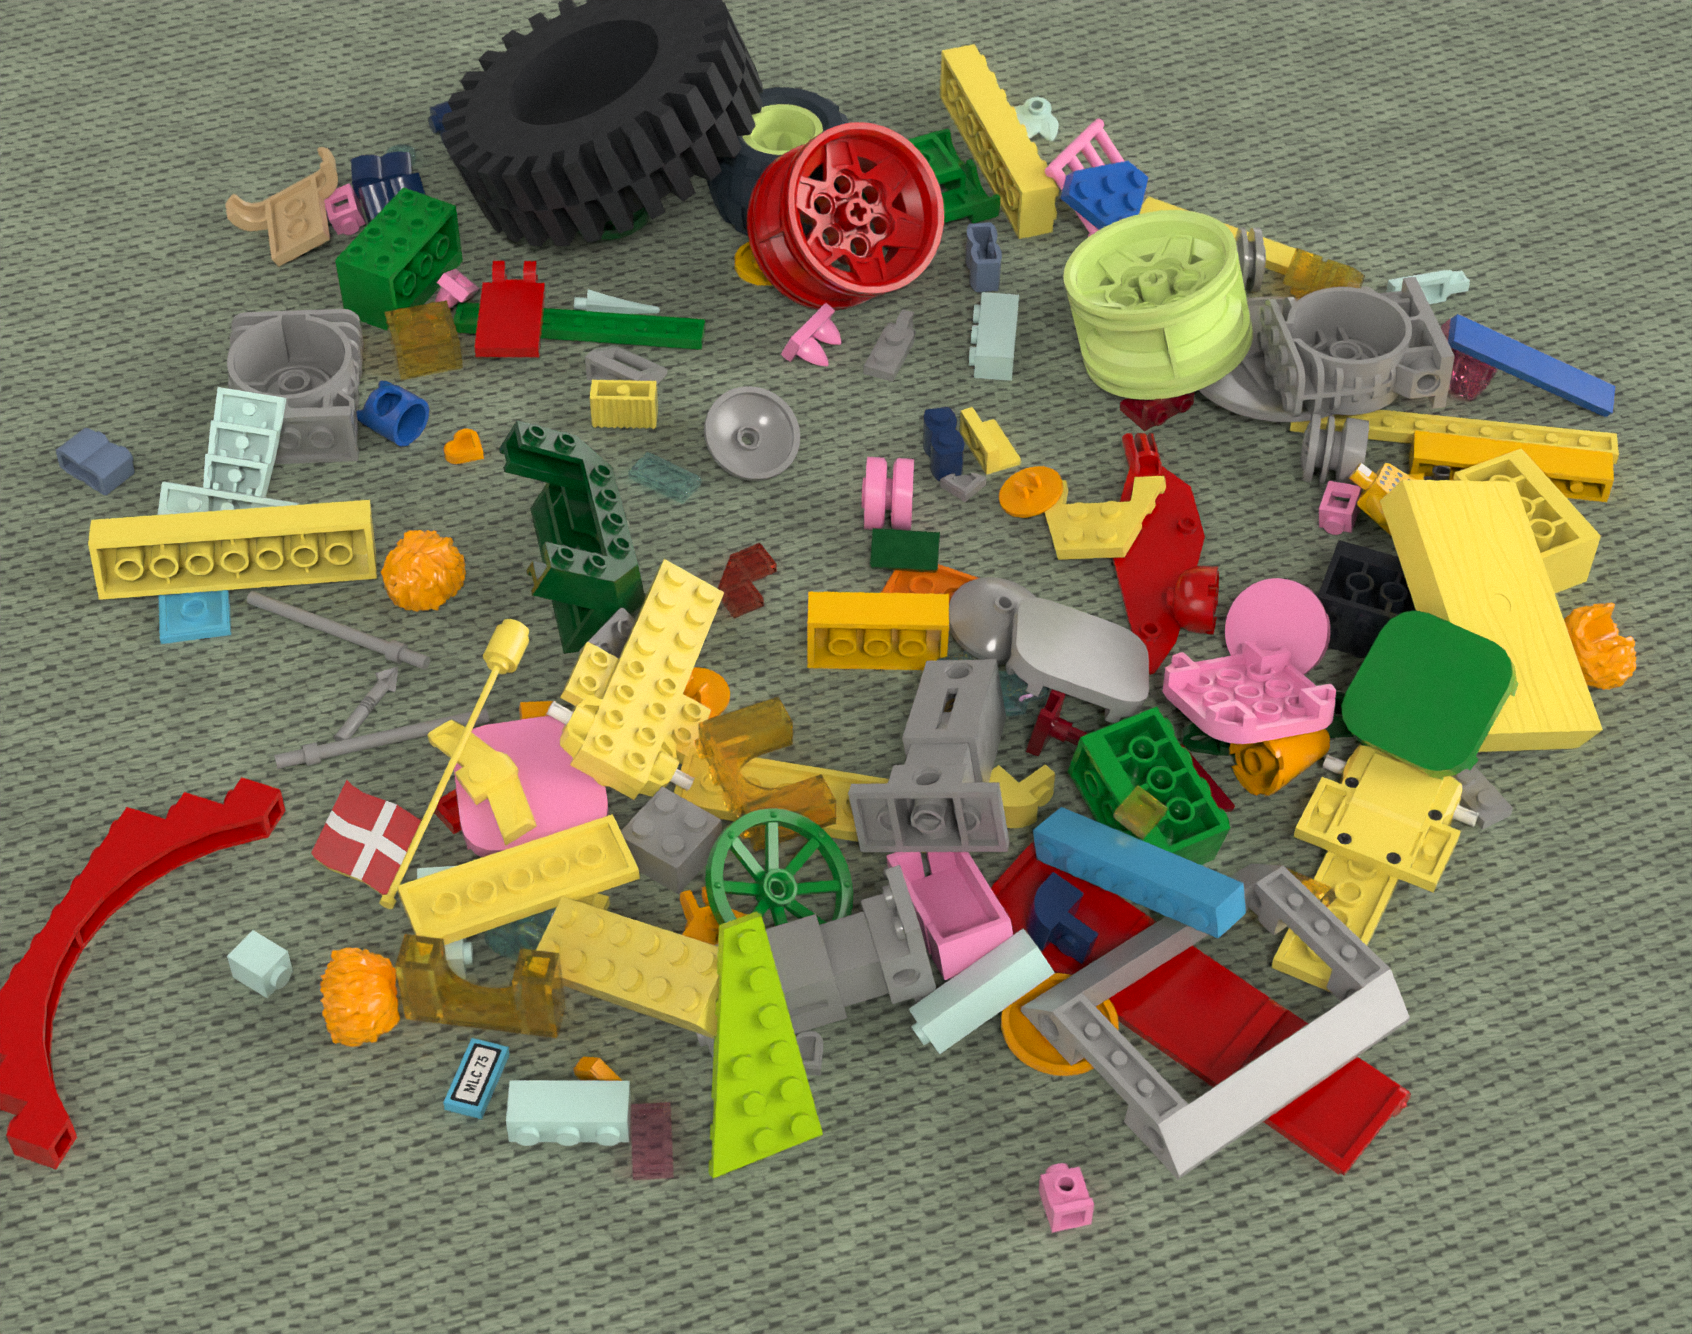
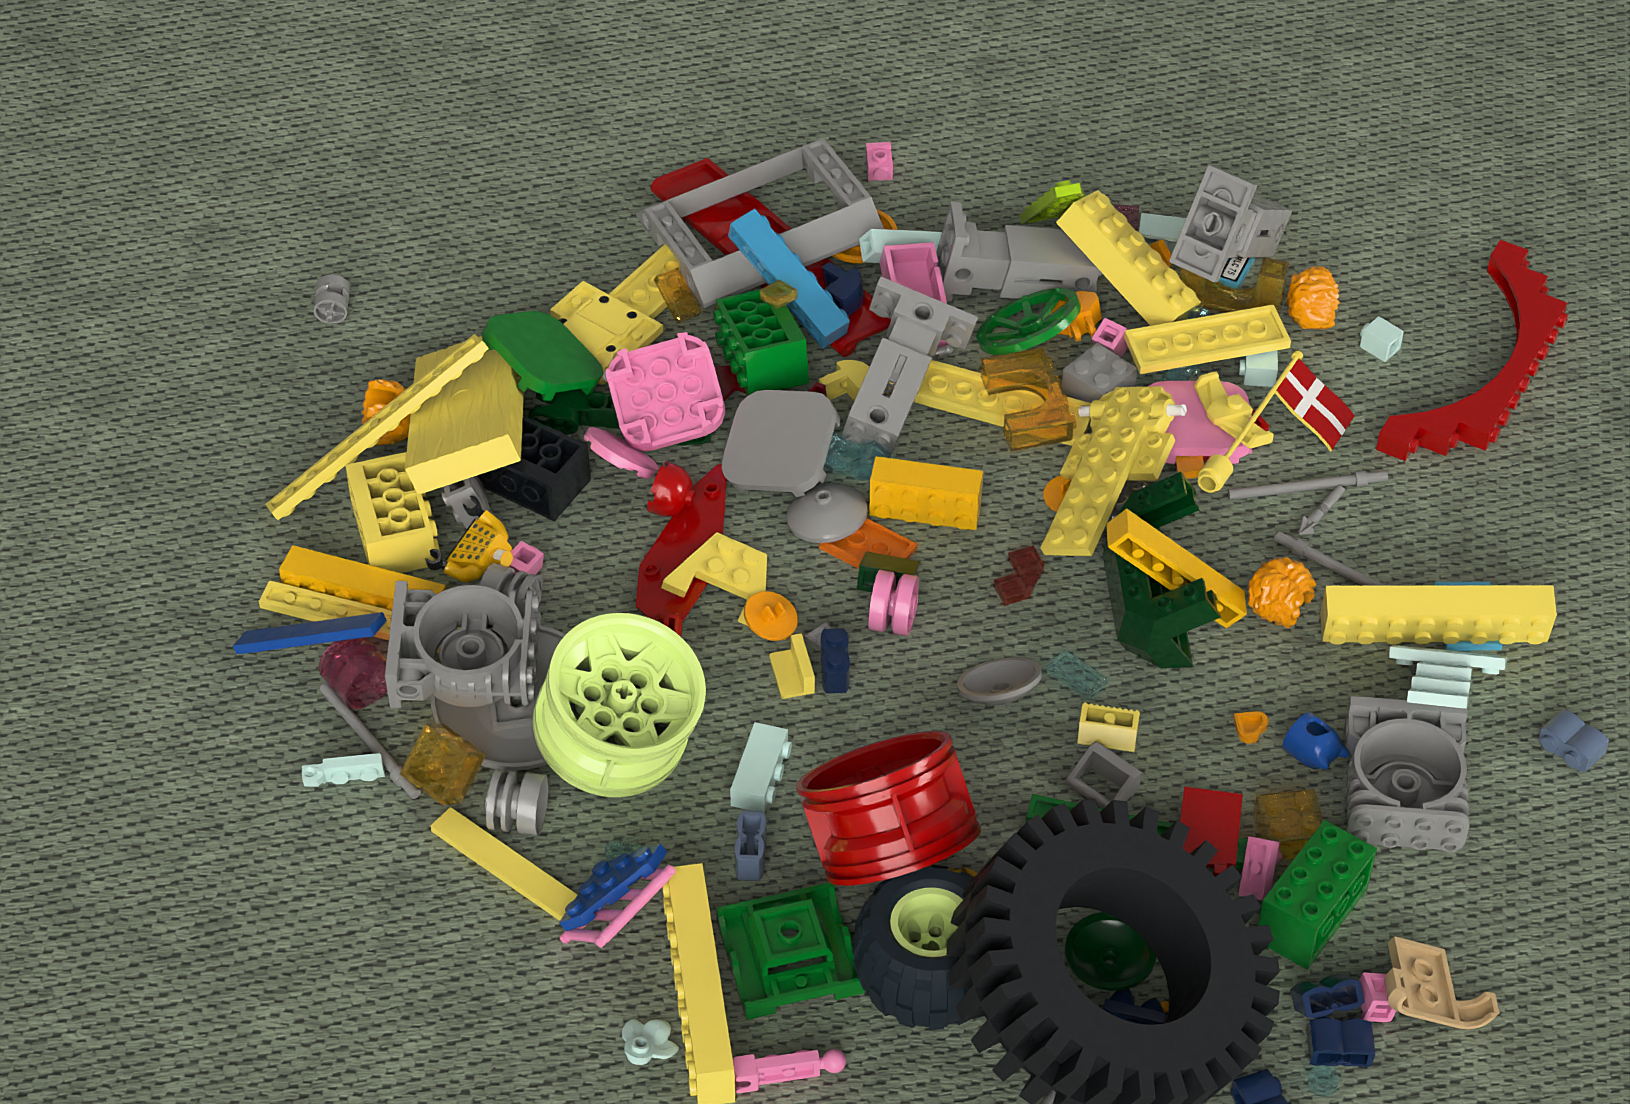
camera: 170 degrees left, 0 degrees up
none -> light yellow plate [265,334,489,520]
none -> bright pink plate [733,1049,846,1093]
none -> bright pink brick [1092,318,1128,358]
none -> yellow brick [1107,509,1247,629]
none -> light grey brick [1169,165,1293,282]

